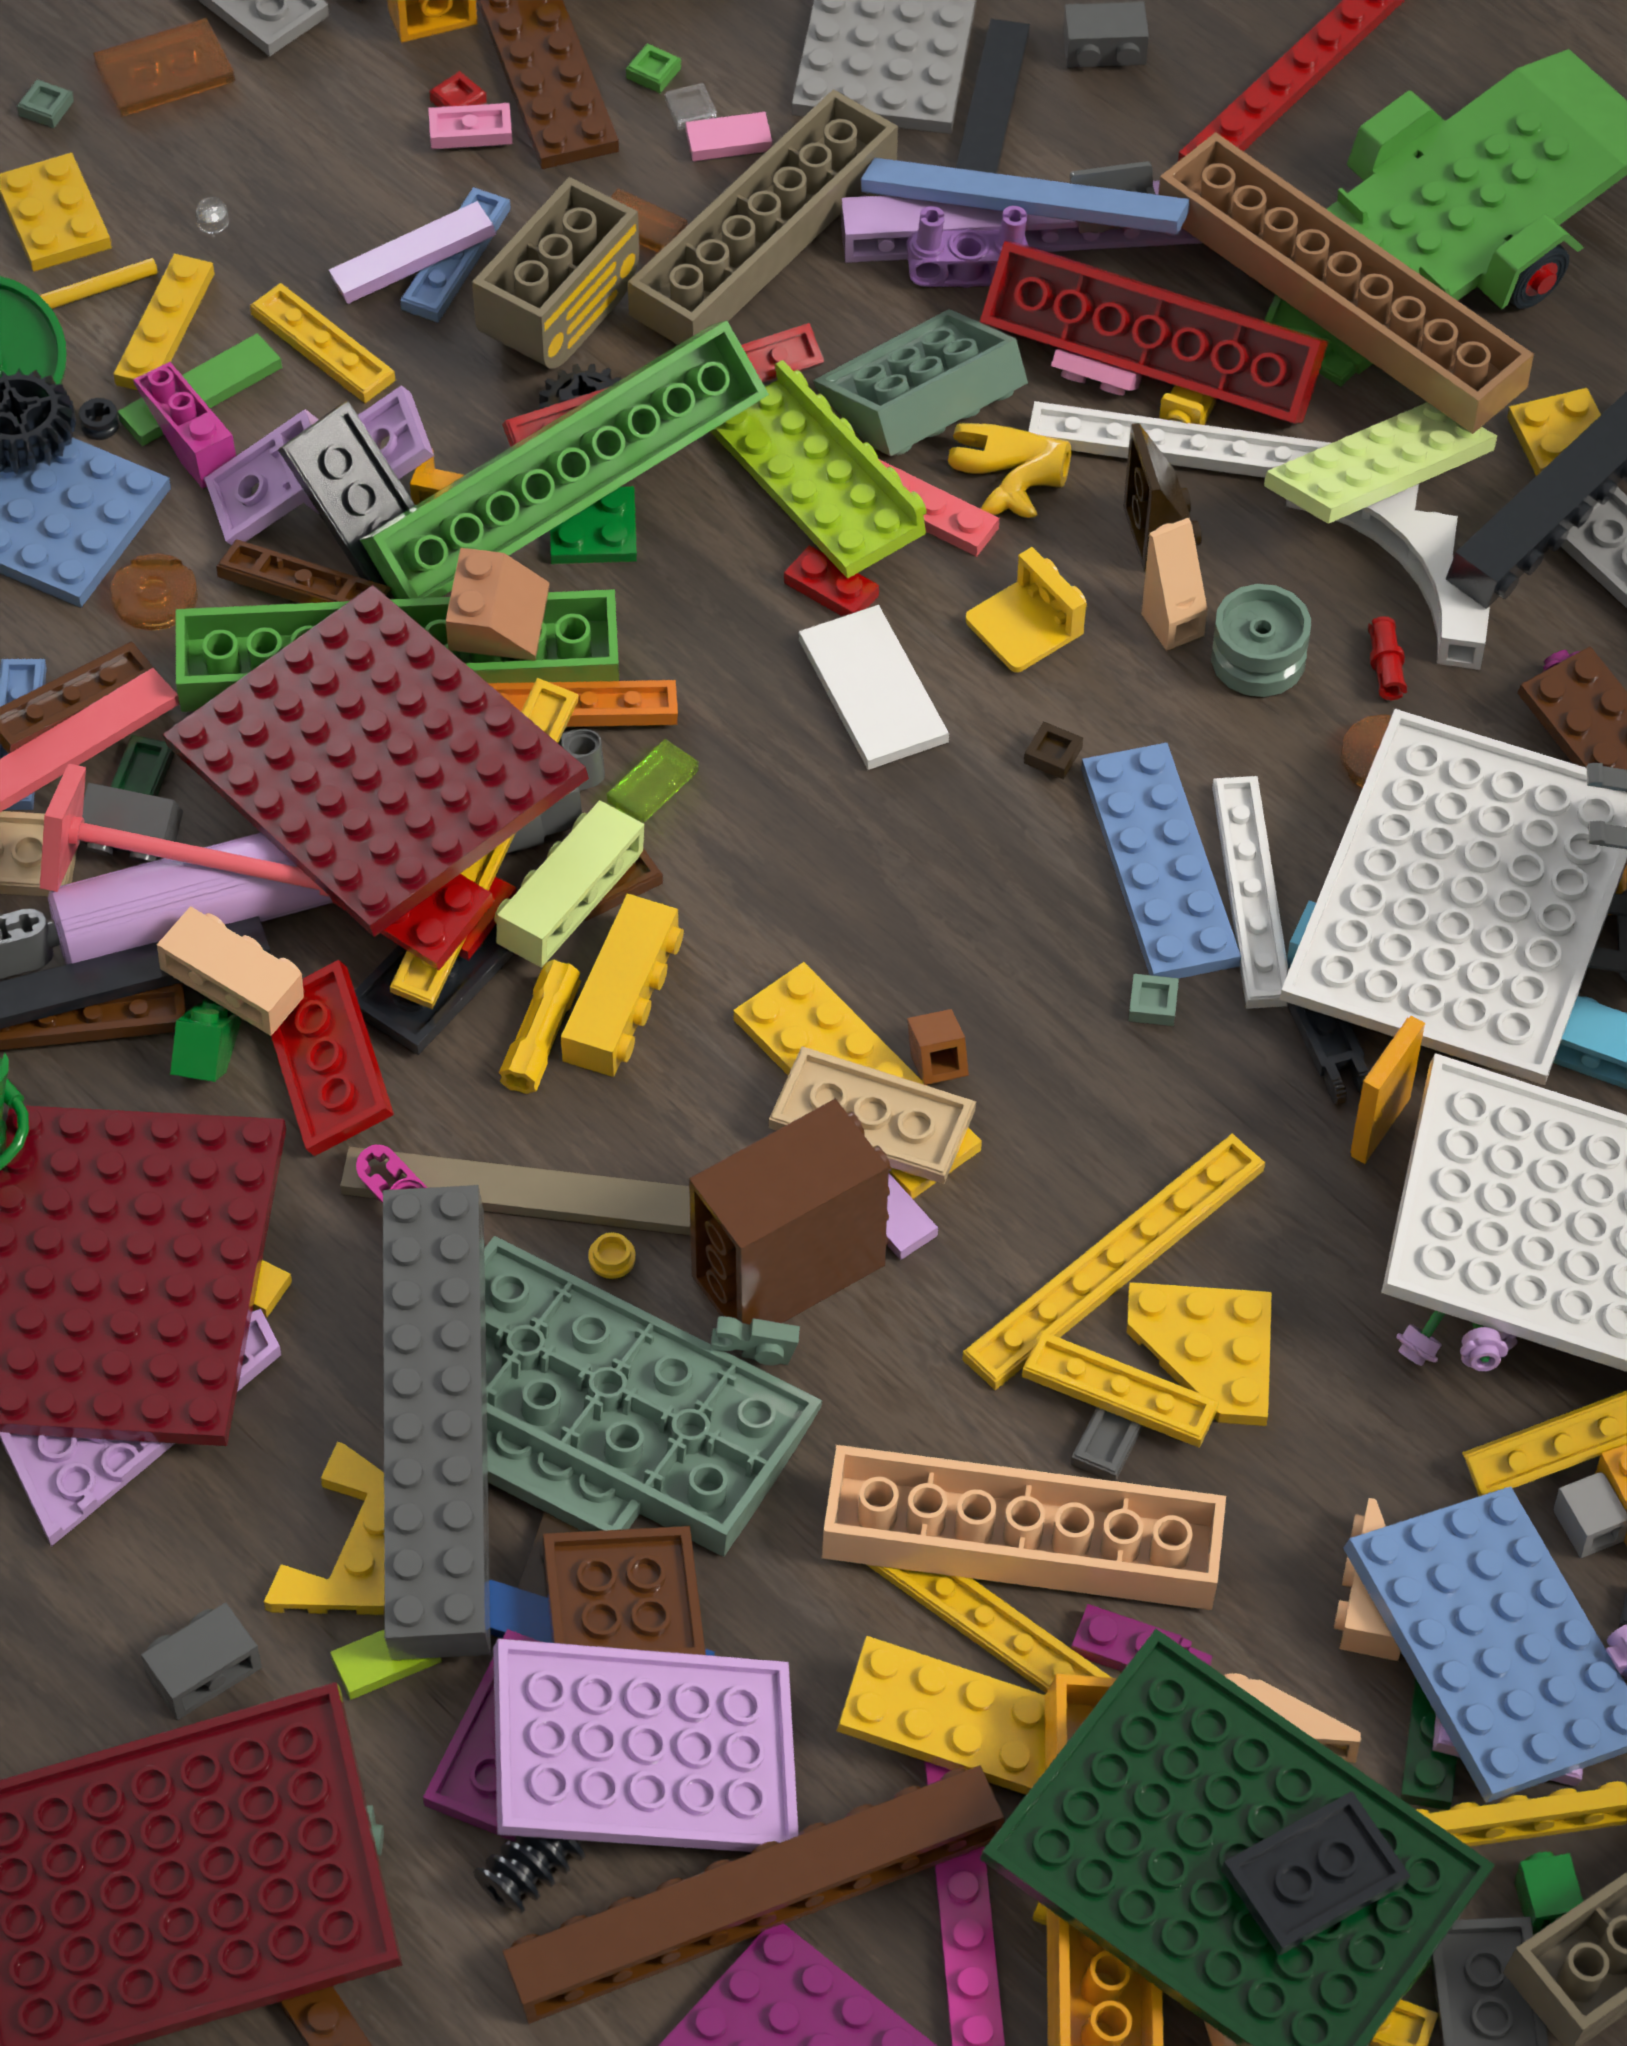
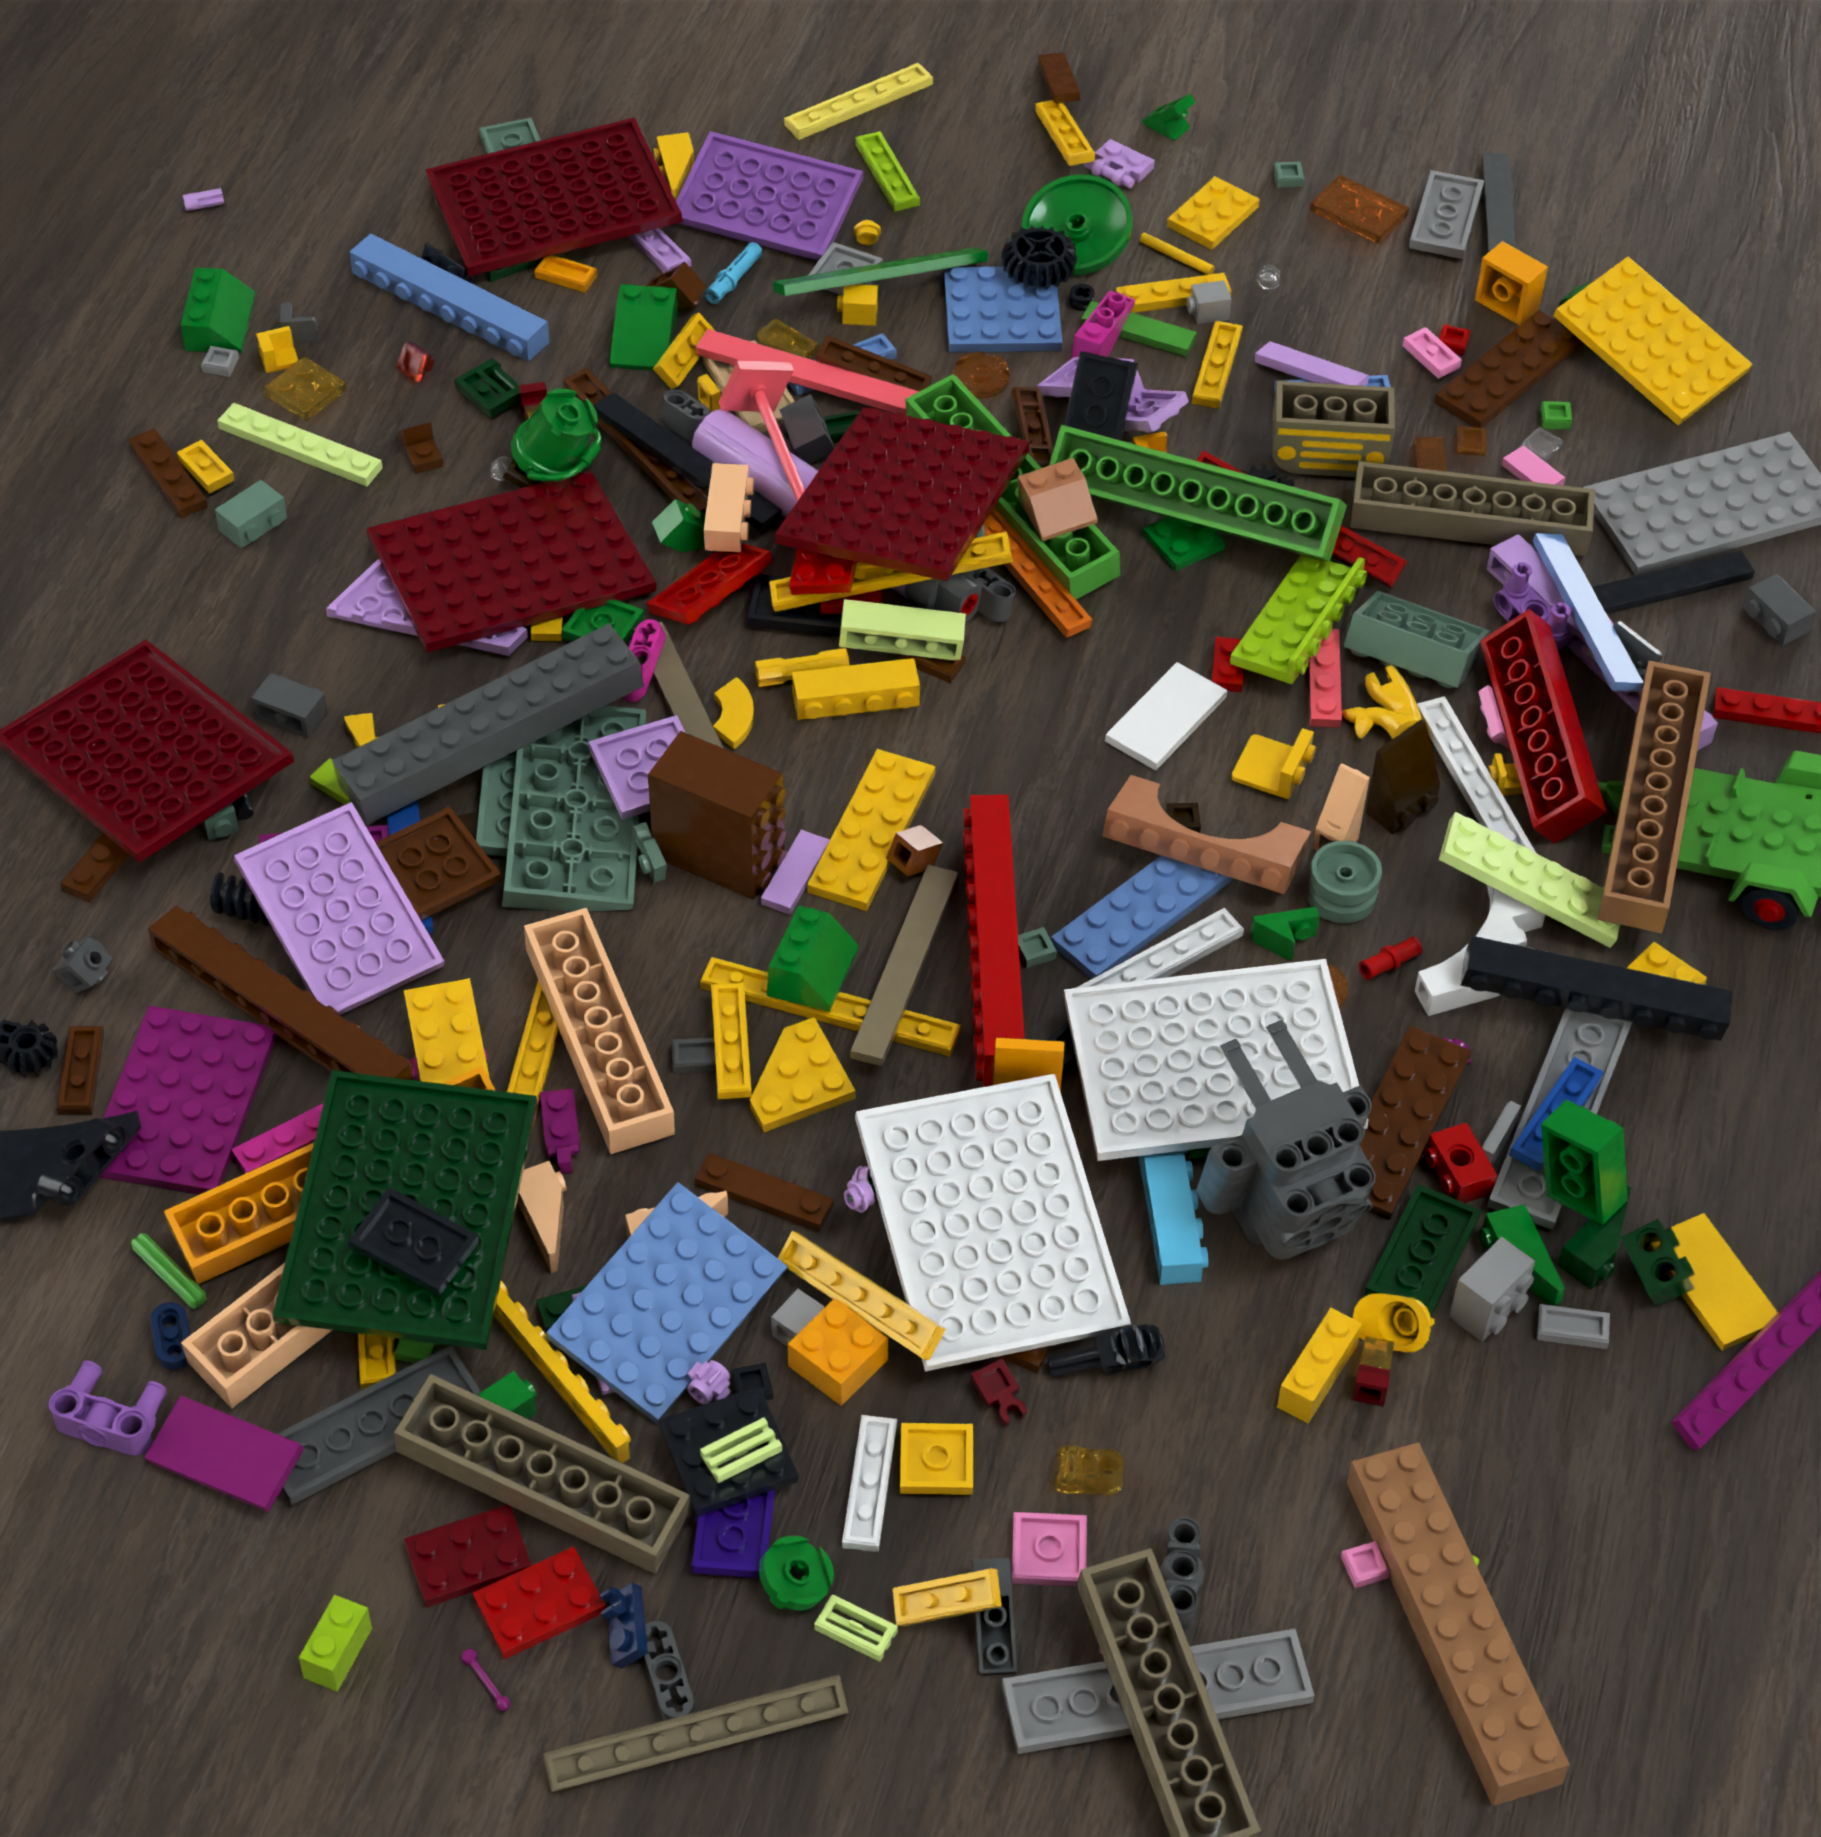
camera: 60 degrees right, 5 degrees down
clear neon green tile [607,739,699,823] -> none
tan tile [769,1046,976,1184] -> none
none -> green plate [562,599,644,644]
none -> lavender plate [589,715,686,820]
none -> reddish brown plate [695,1152,834,1232]
none -> yellow tile [713,677,754,750]
none -> green slope [767,906,859,1012]
none -> dark tan tile [850,865,958,1066]
none -> red brick [962,794,1025,1087]
none -> nougat arch [1102,775,1311,894]
none -> light grey brick [1187,280,1232,325]
none -> green slope [1250,907,1320,960]
none -> clear orange tile [1457,426,1487,456]

